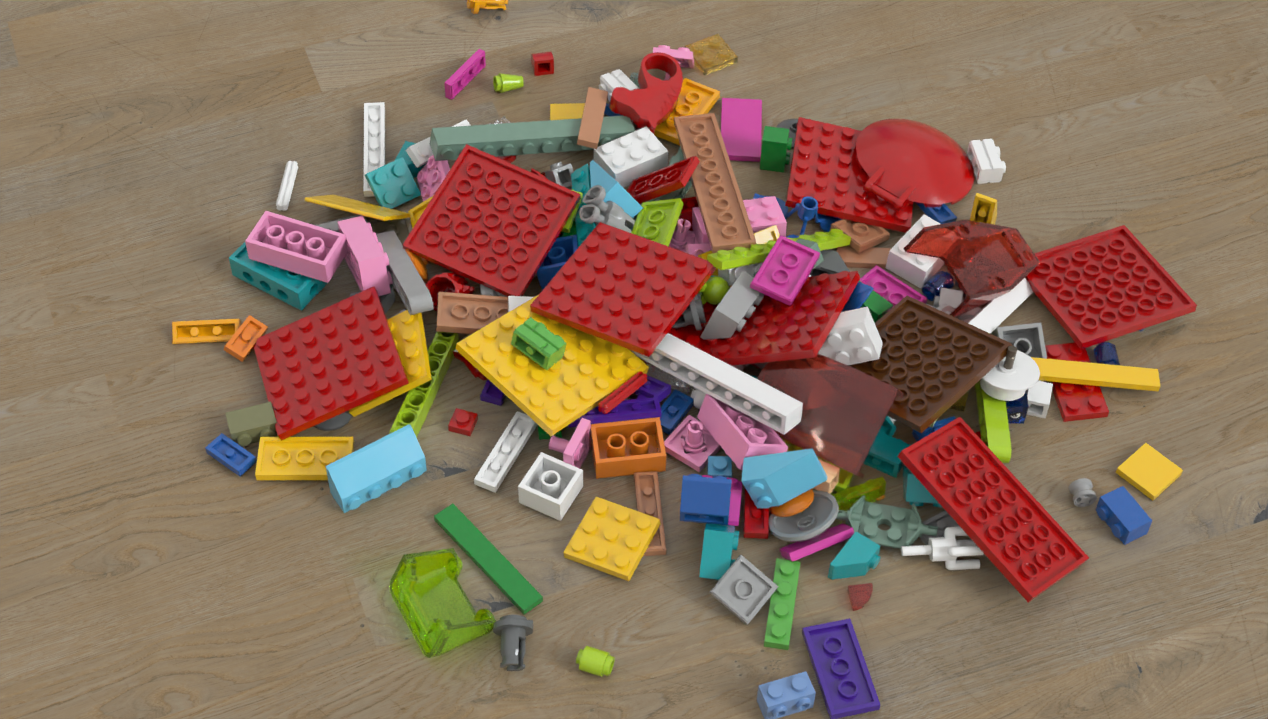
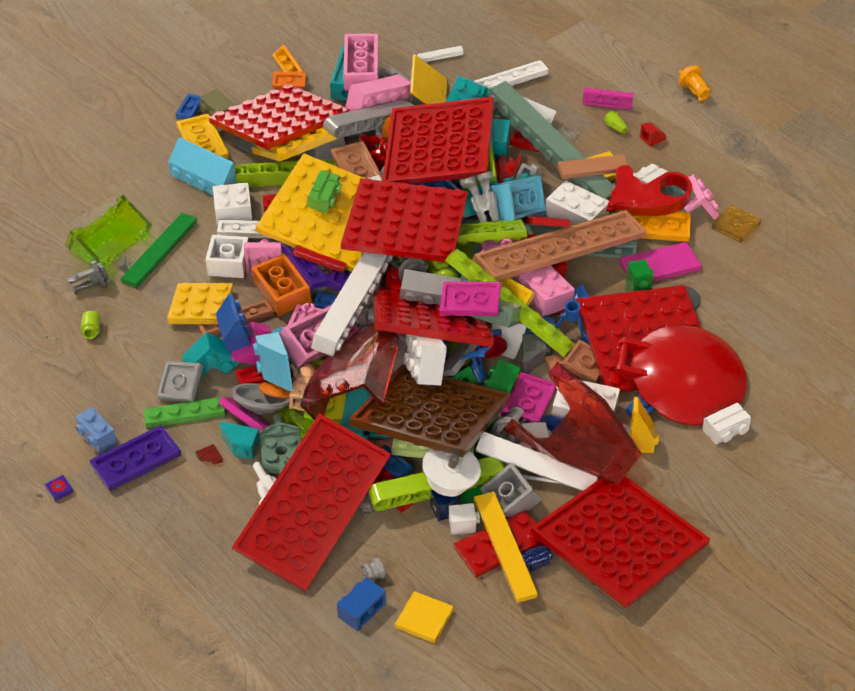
camera: 70 degrees right, 5 degrees down
none -> white brick [213,183,252,225]

